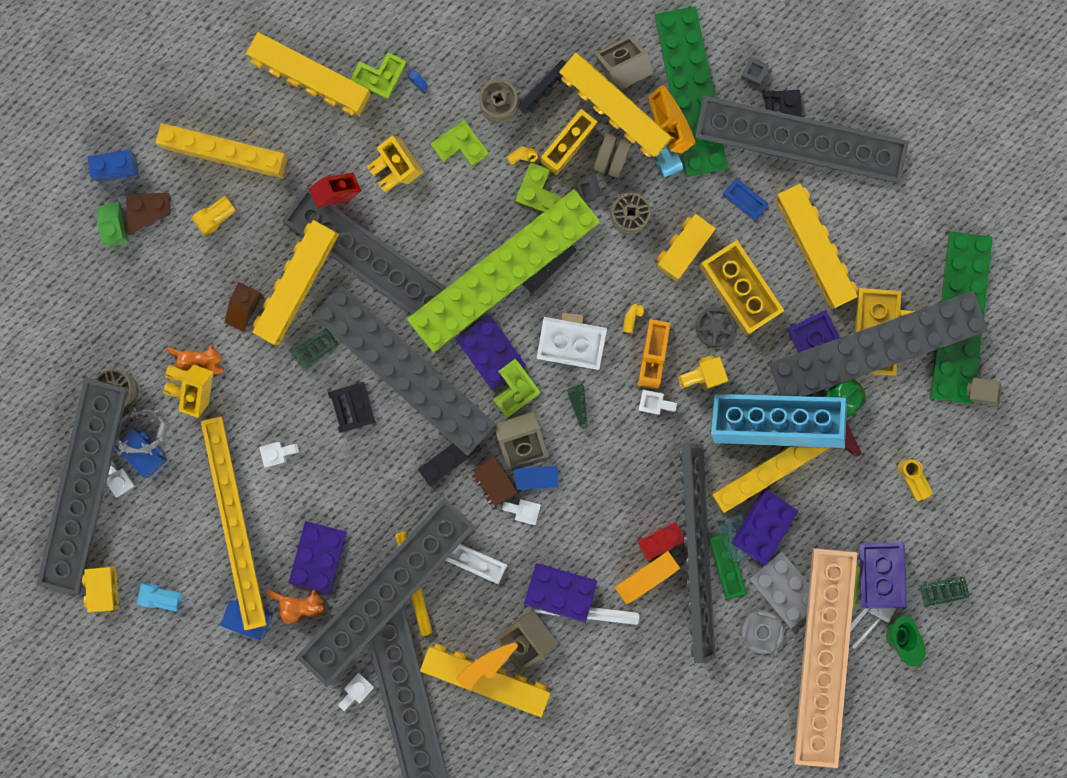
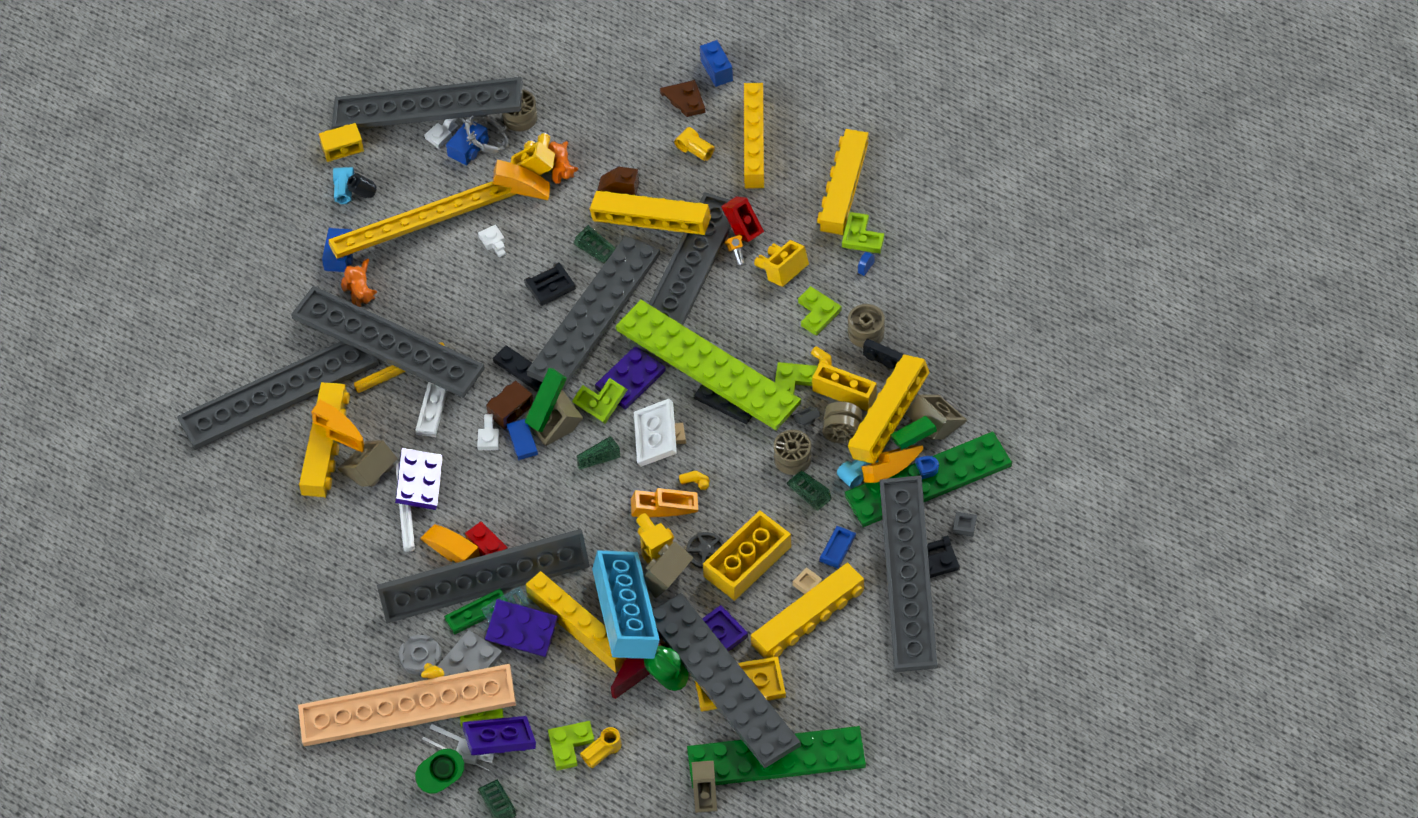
camera: 75 degrees right, 30 degrees down
bright green slope [97,202,129,247] -> none
dark purple plate [288,521,347,594] -> none
white plate [338,673,375,711] -> none
white plate [638,390,677,415] -> none
yellow brick [656,214,716,282] -> none
none -> black brick [347,173,377,198]
none -> yellow animal [421,663,444,679]
none -> light orange slope [493,159,550,200]
none -> green tile [525,368,567,432]
none -> lime plate [548,721,594,771]
none -> dark tan slope [644,541,693,598]
none -> piece [724,235,745,265]
none -> clear green slope [787,470,832,511]
none -> tan plate [793,567,823,594]
none -> green tile [890,416,937,450]
none -> blue tile [915,456,939,479]

